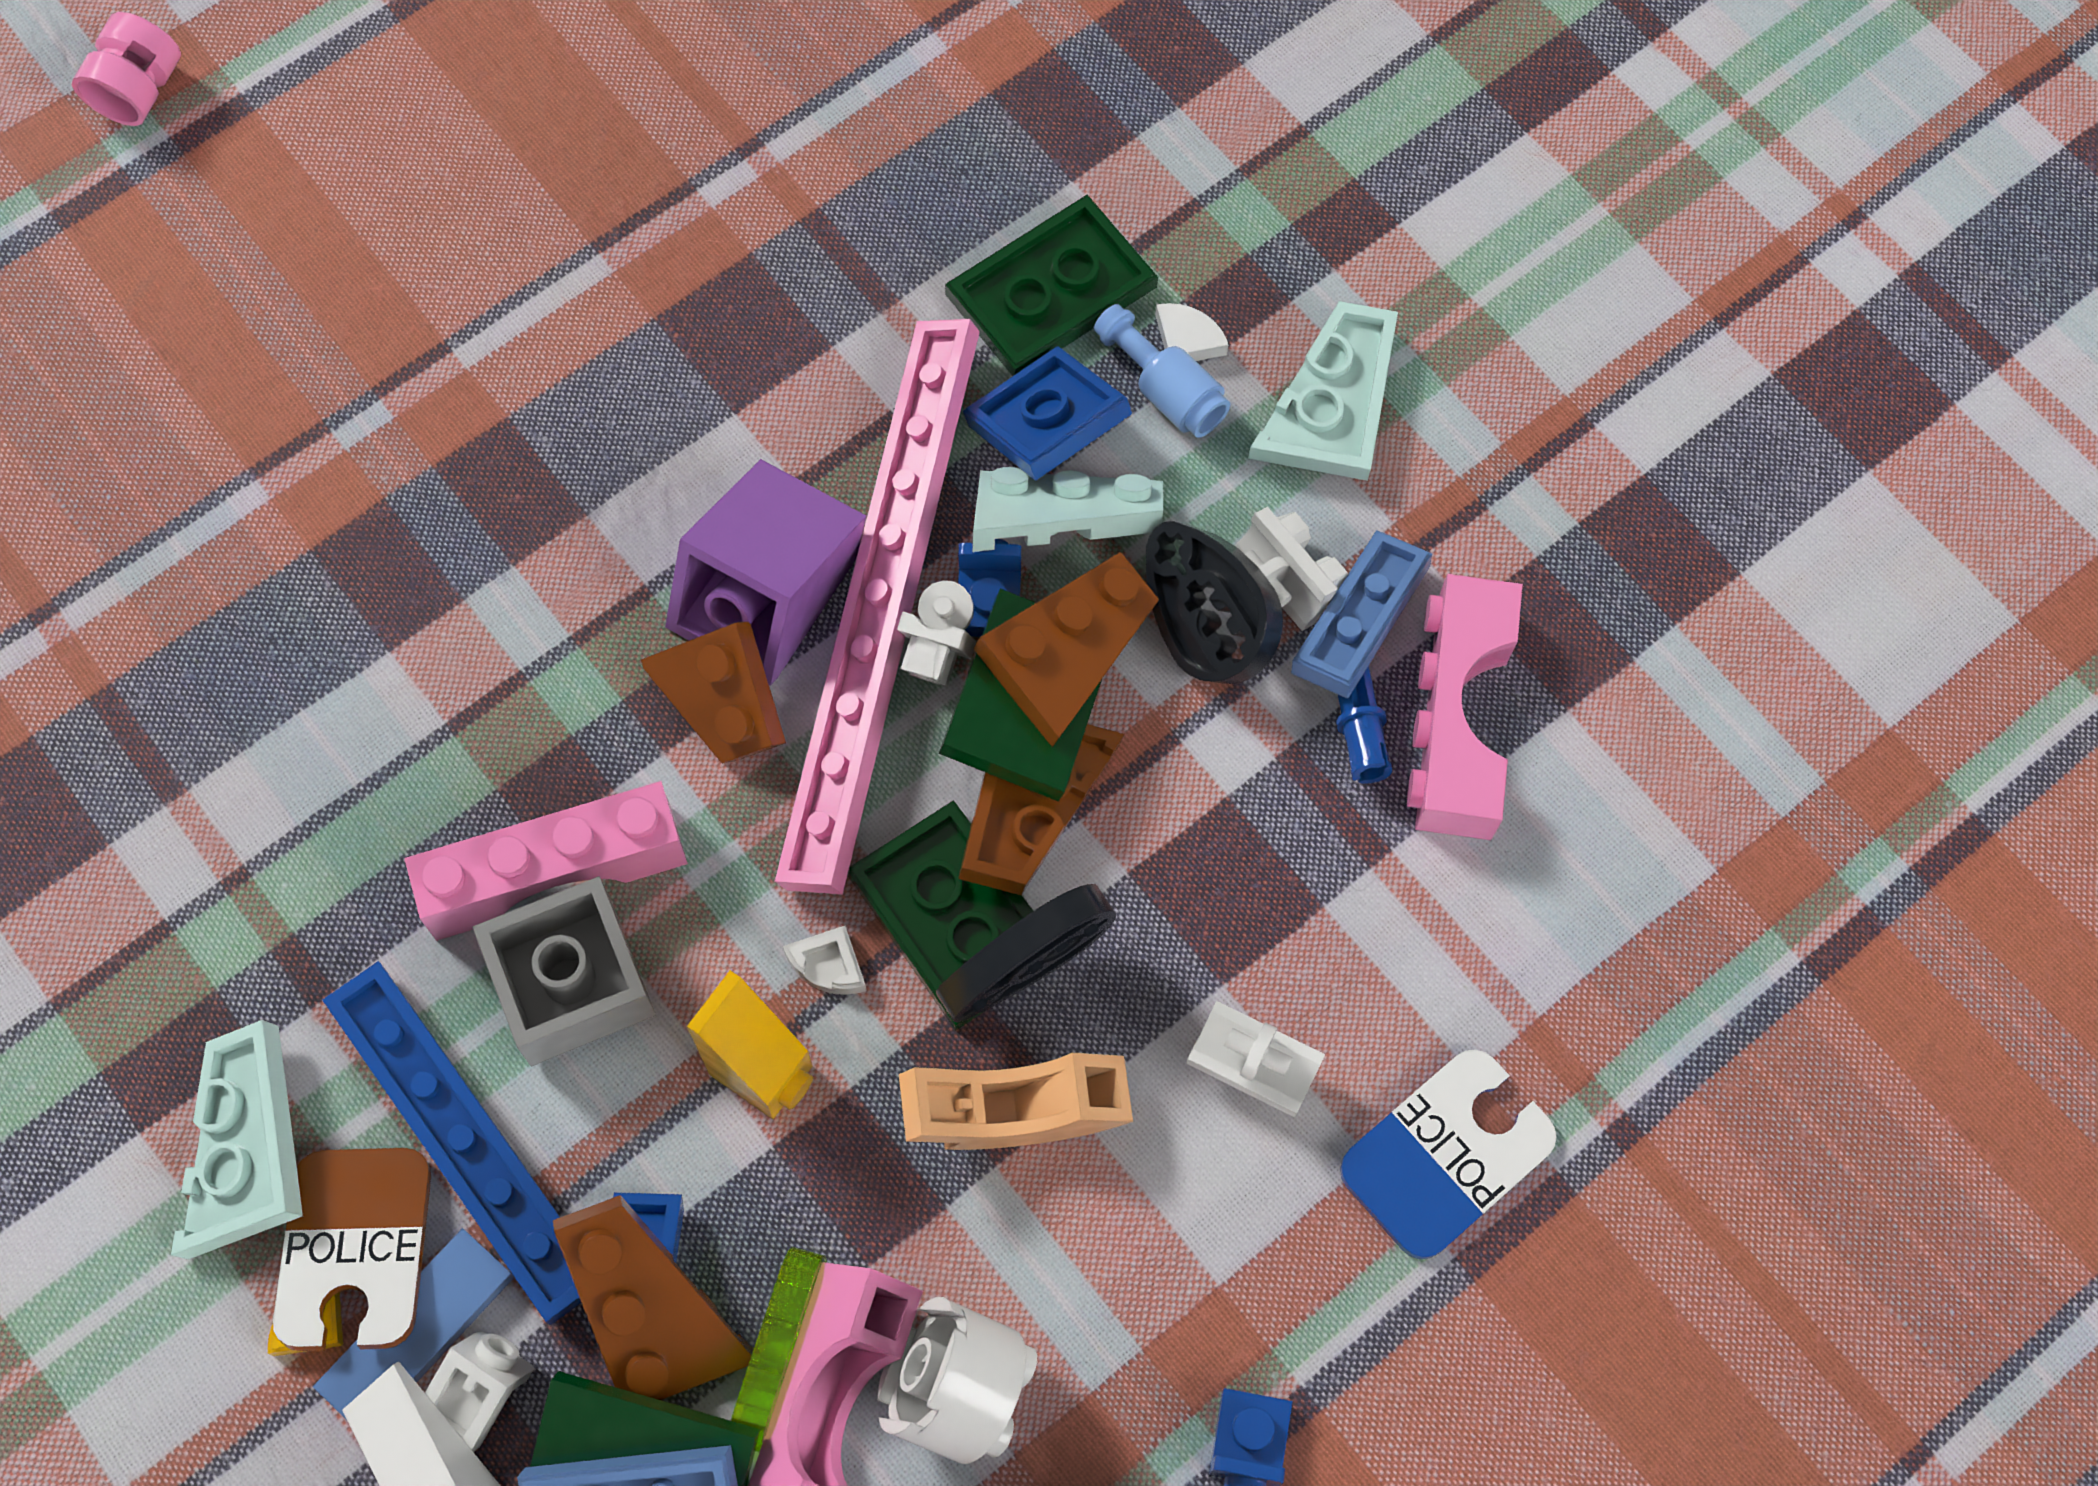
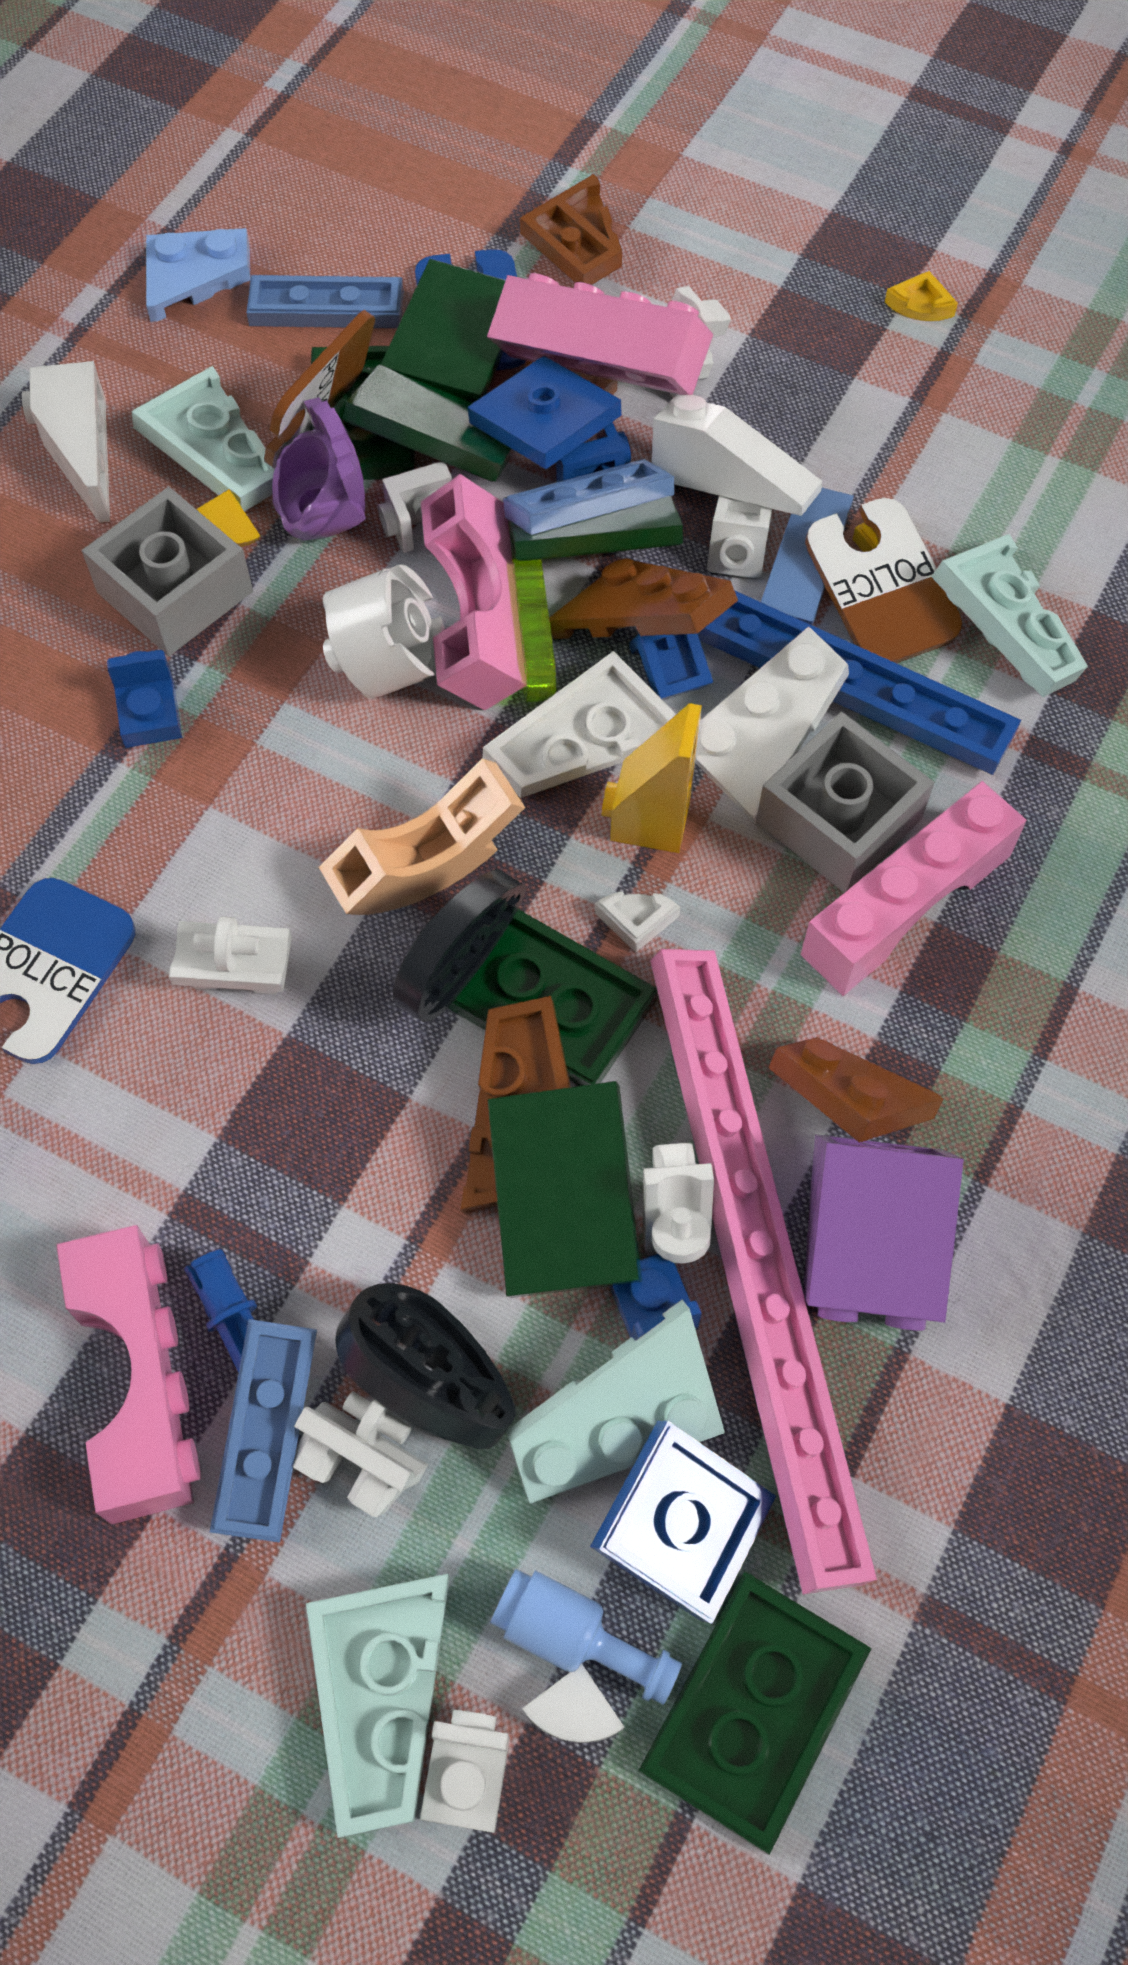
camera: 160 degrees right, 5 degrees down
dark orange wing [973,552,1159,747] -> none
none -> white bracket [420,1710,510,1833]
none -> white wing [483,651,676,798]
none -> white wing [695,627,849,826]

